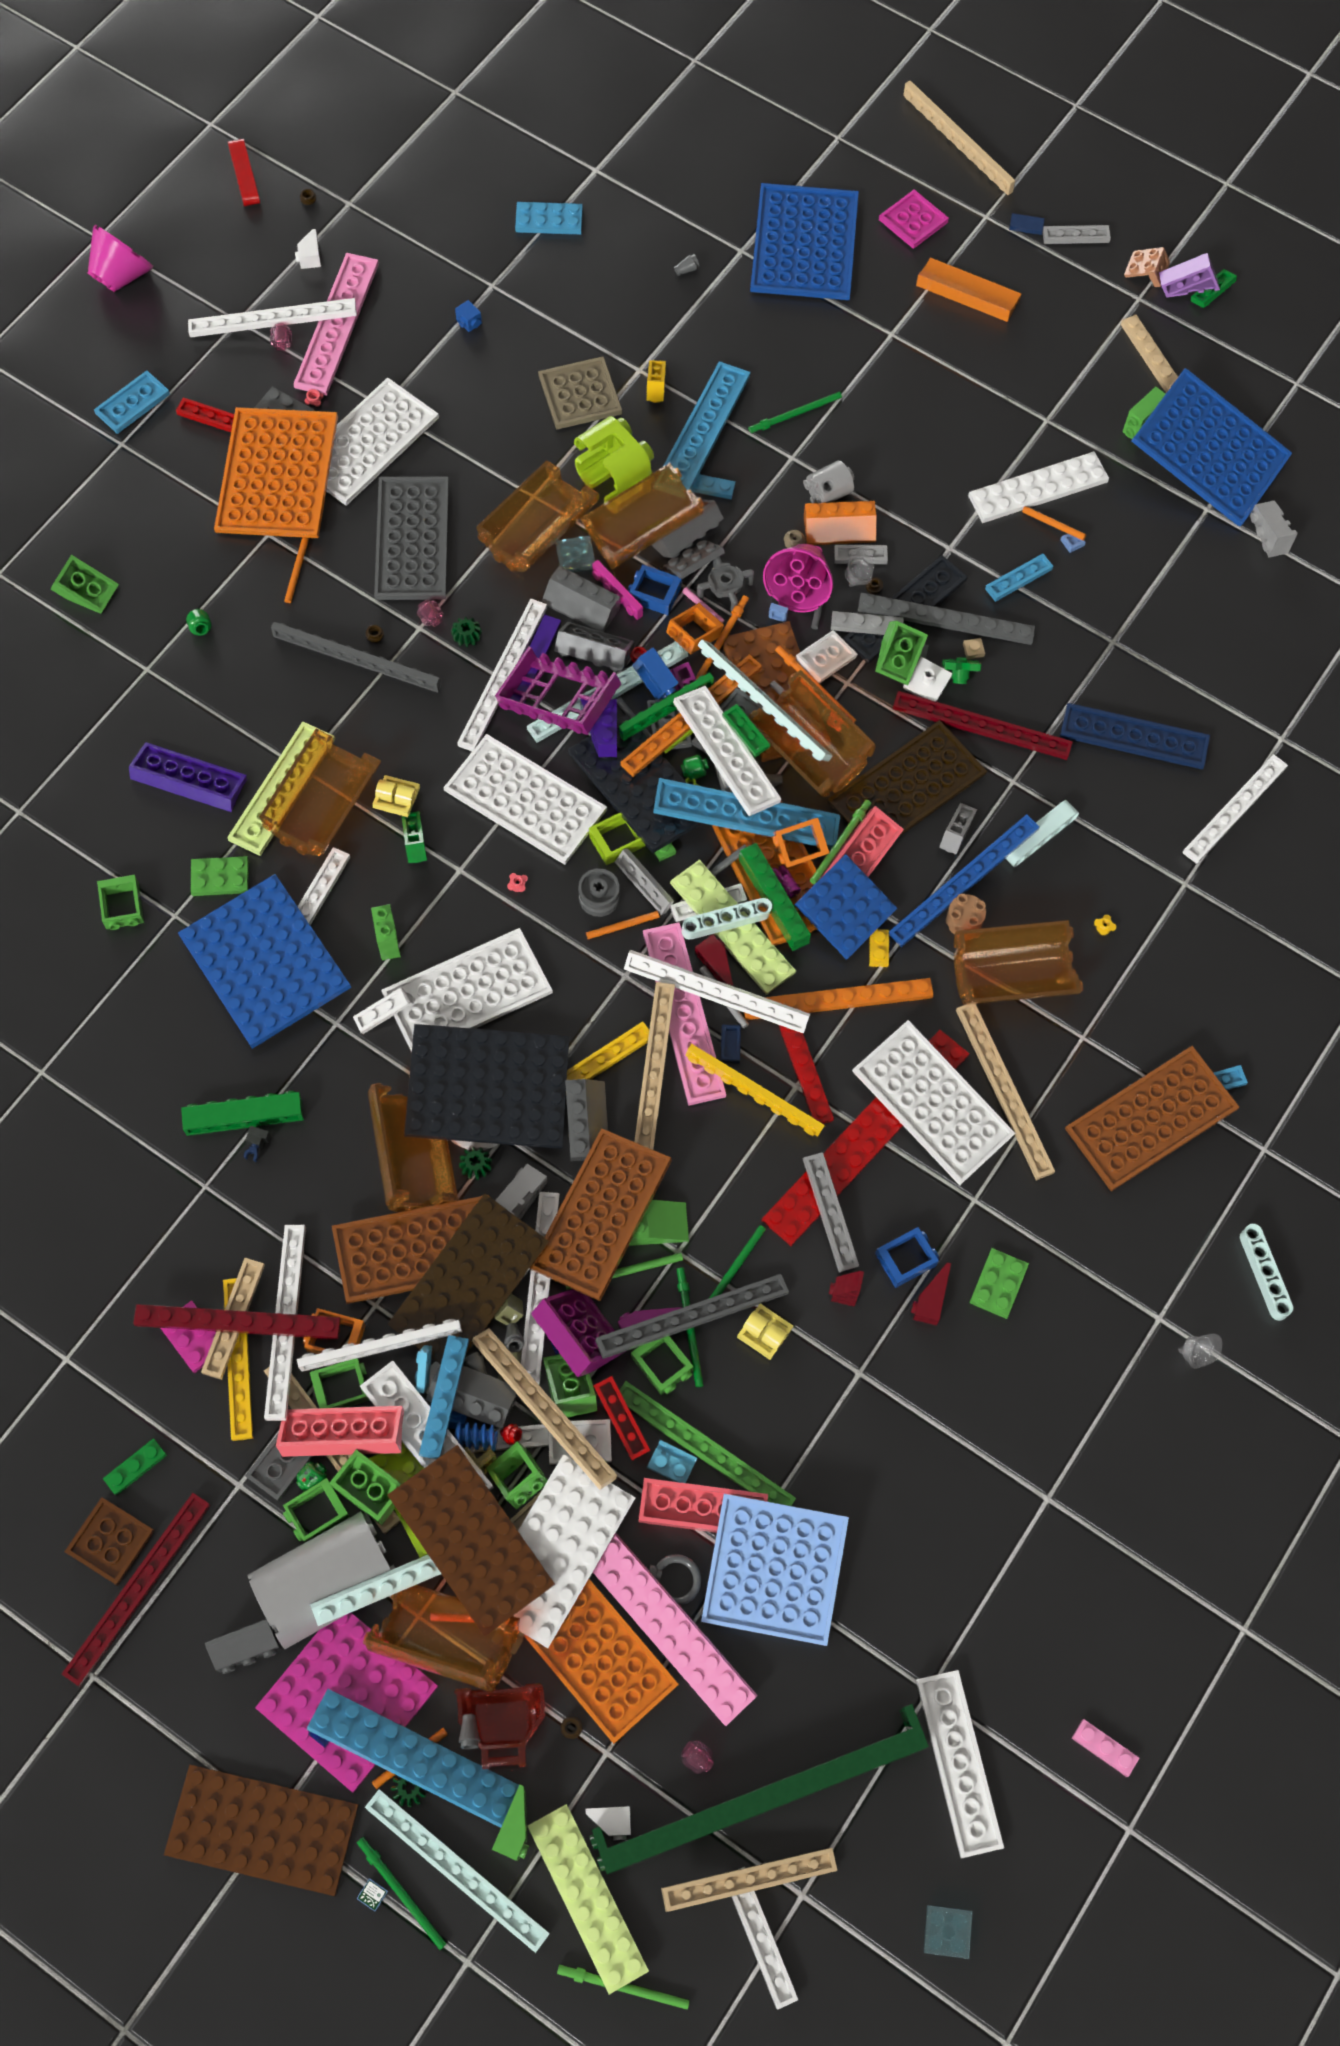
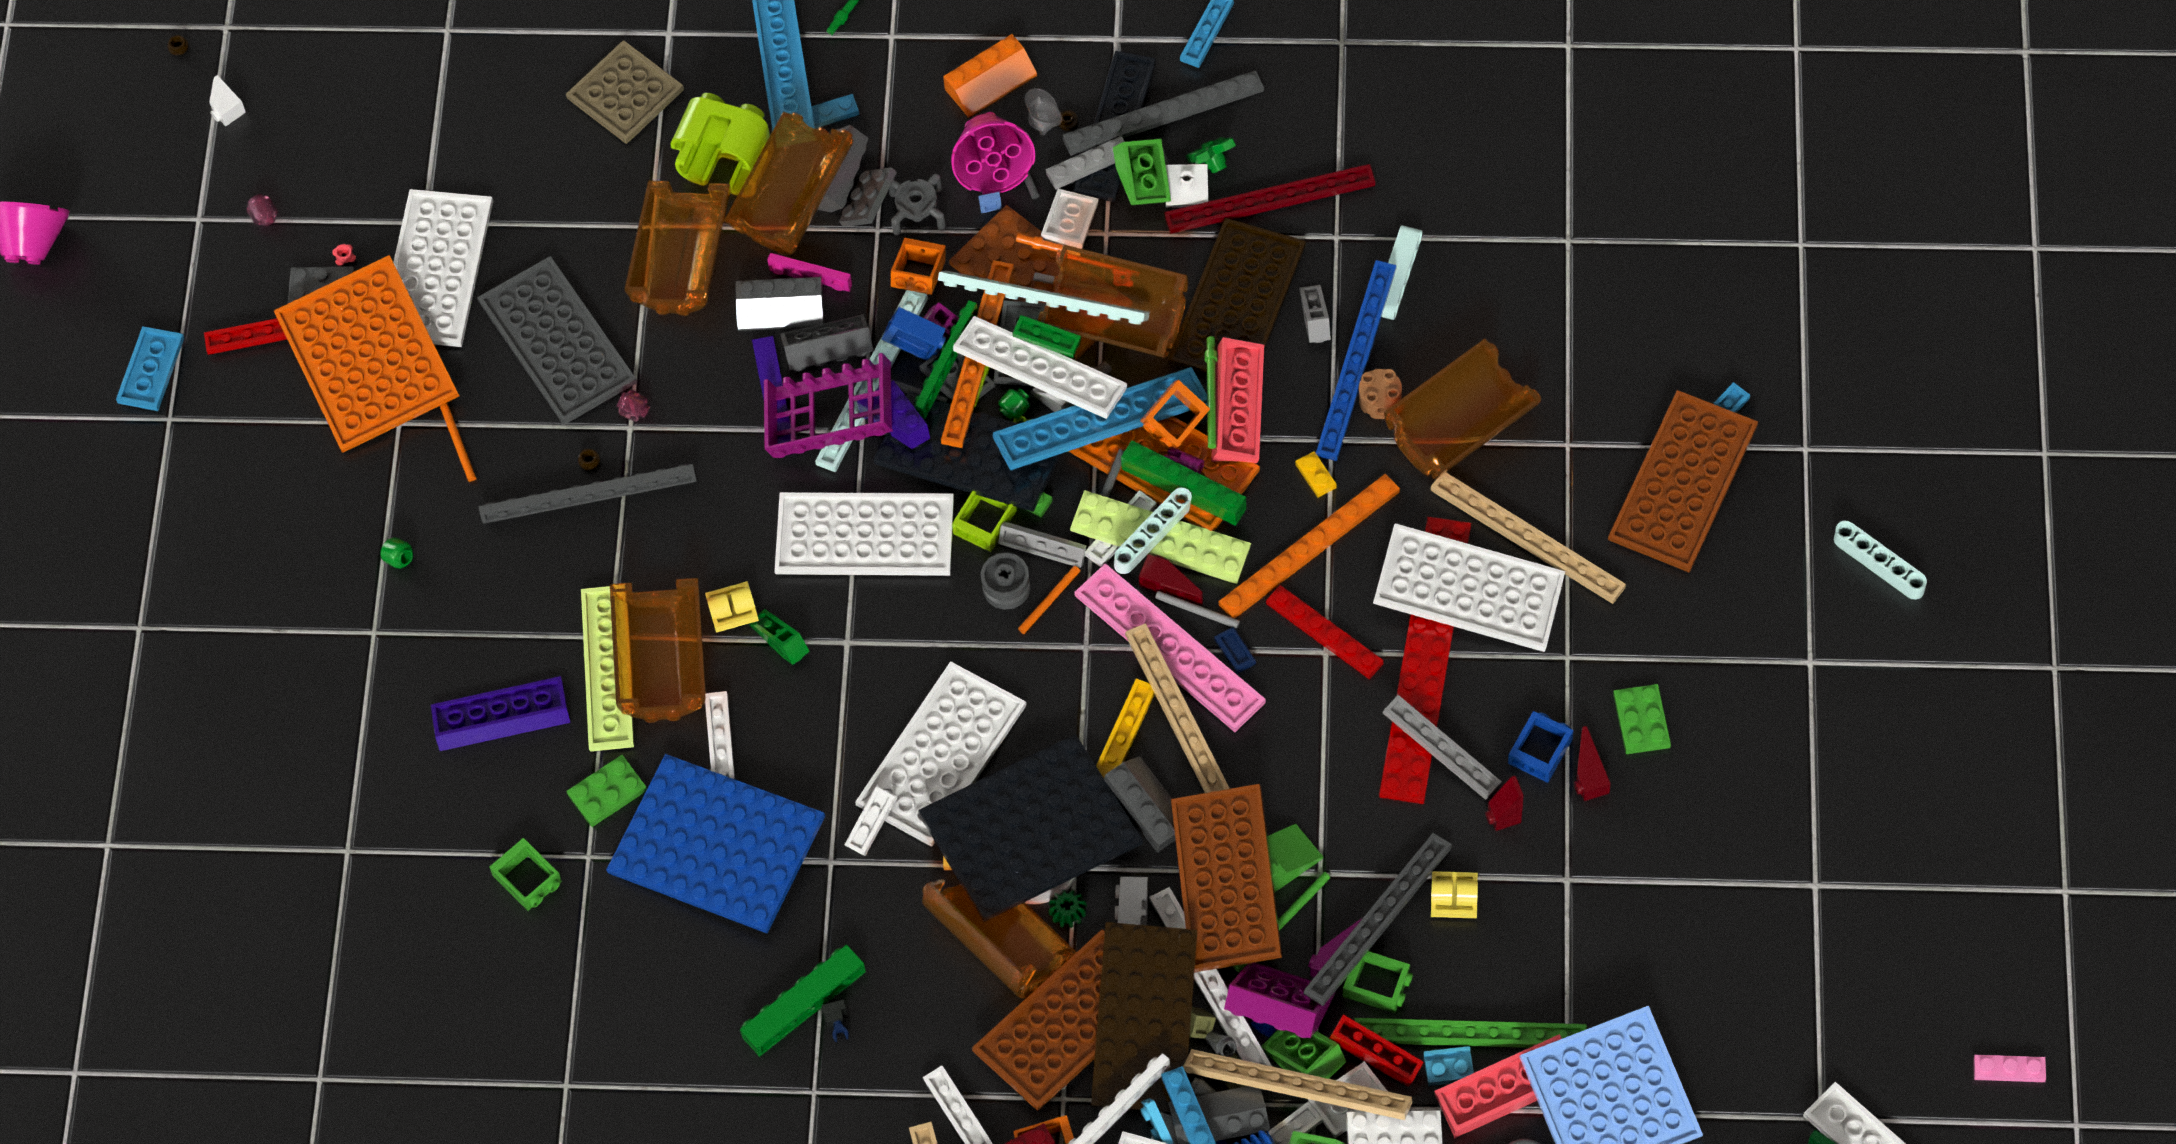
camera: 25 degrees left, 5 degrees down
bright green slope [51,555,119,614] -> none
white plate [188,298,357,337] -> none
red beam [228,138,260,207] -> none
bright pink plate [294,253,379,396] -> none
bright green window [371,904,401,960] -> none
dark green gear [451,616,482,648] -> none
blue brick [455,300,482,332] -> none
white plate [458,599,547,751] -> none
red plate [500,1424,522,1445] -> none
coral plate [507,873,528,892] -> none
clear light blue plate [555,536,595,572] -> none
white plate [624,950,810,1033] -> none
blue window [628,564,682,616] -> none
red plate [630,647,647,663] -> none
yellow slope [647,360,666,403] -> none
green bar [677,1267,704,1387] -> none
bright pink bar [682,587,725,624] -> none
yellow plate [685,1043,825,1137] -> none
orange bar [695,595,749,680] -> none
green bar [709,1225,766,1298] -> none
dark tan plate [783,530,805,548] -> none
blue plate [794,854,897,959] -> none
light grey cylinder [803,460,854,503] -> none
light grey plate [834,545,888,564] -> none
tan plate [963,638,985,659] -> none
dark blue plate [1060,703,1210,770] -> none
yellow plate [1094,915,1116,935] -> none
clear piece [1178,1333,1222,1369] -> none
white plate [1183,754,1288,864] -> none

